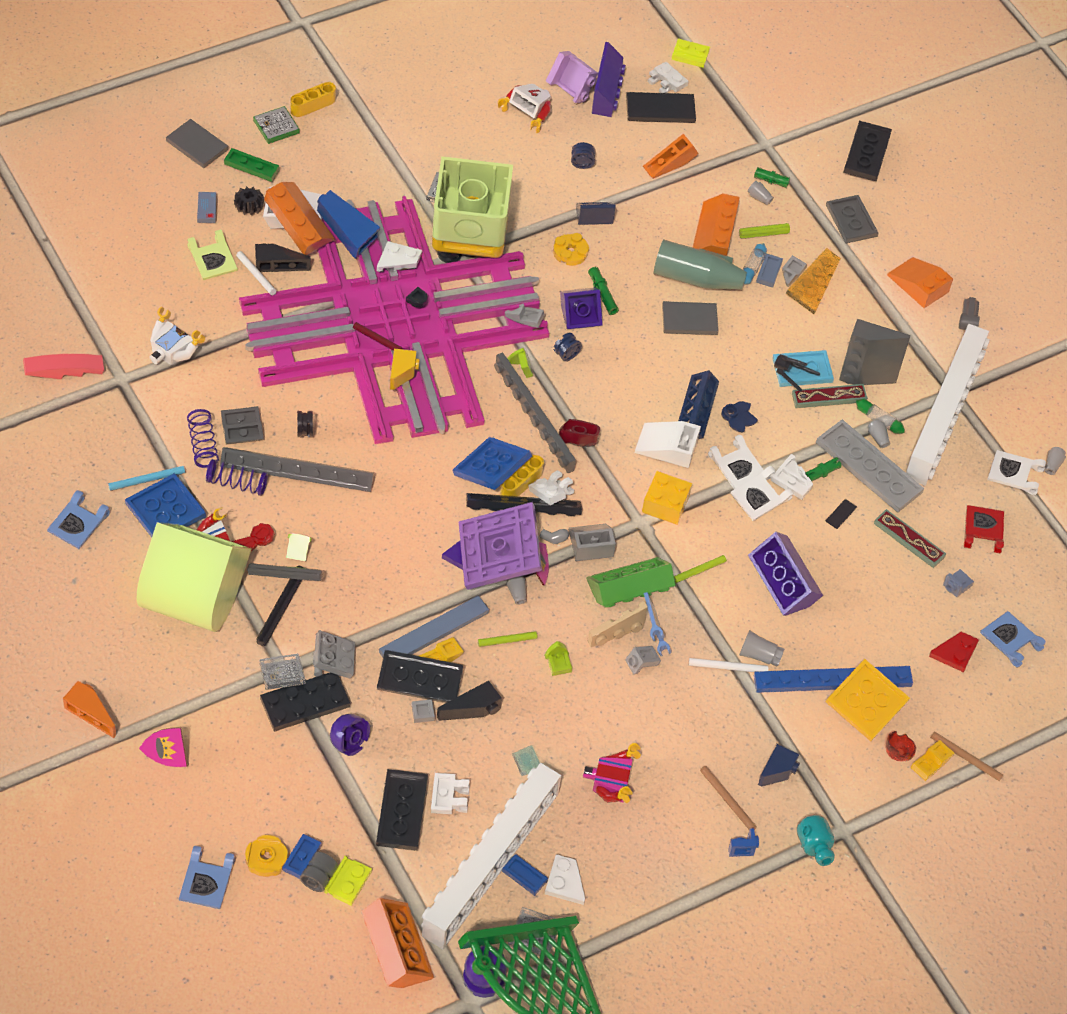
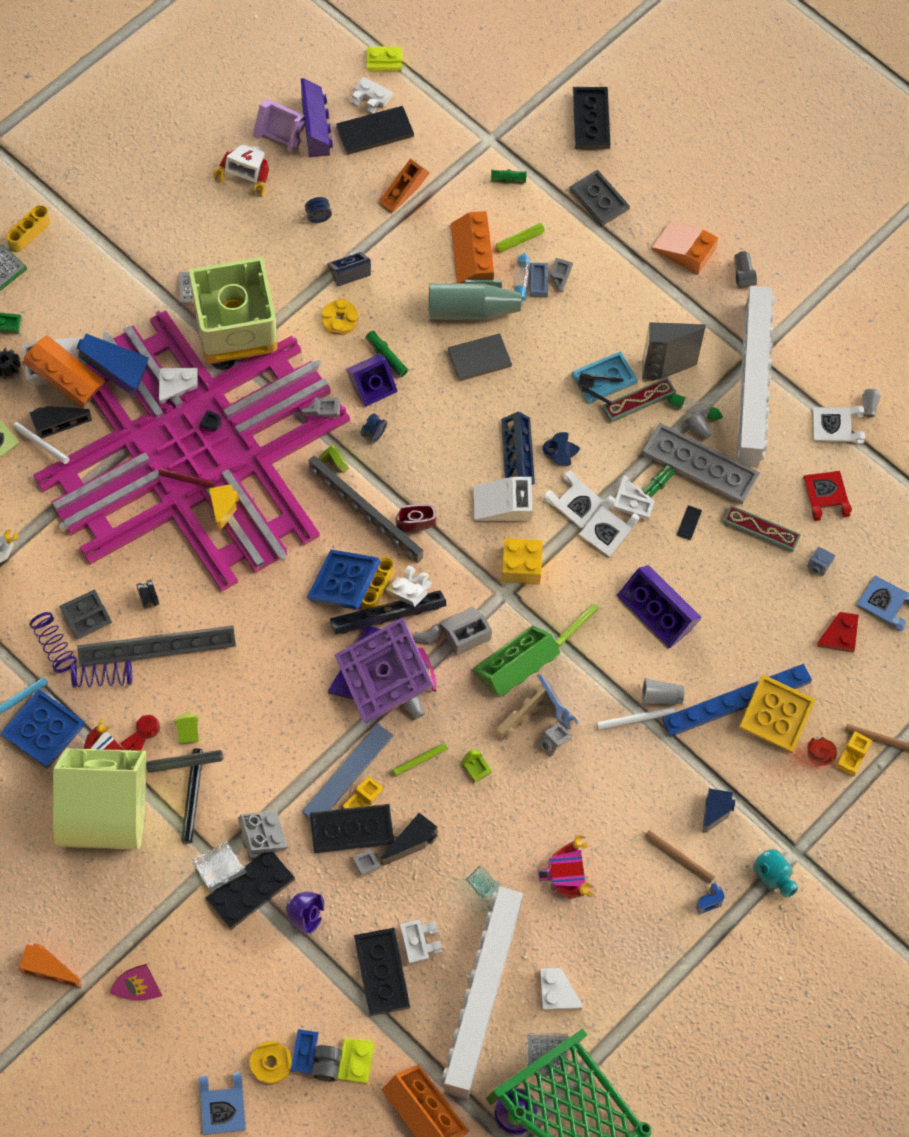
camera: 15 degrees left, 10 degrees up
blue tile [502,854,548,896] -> none
light grey cone [747,181,774,205] -> none
clear yellow wing [786,248,841,315] -> none

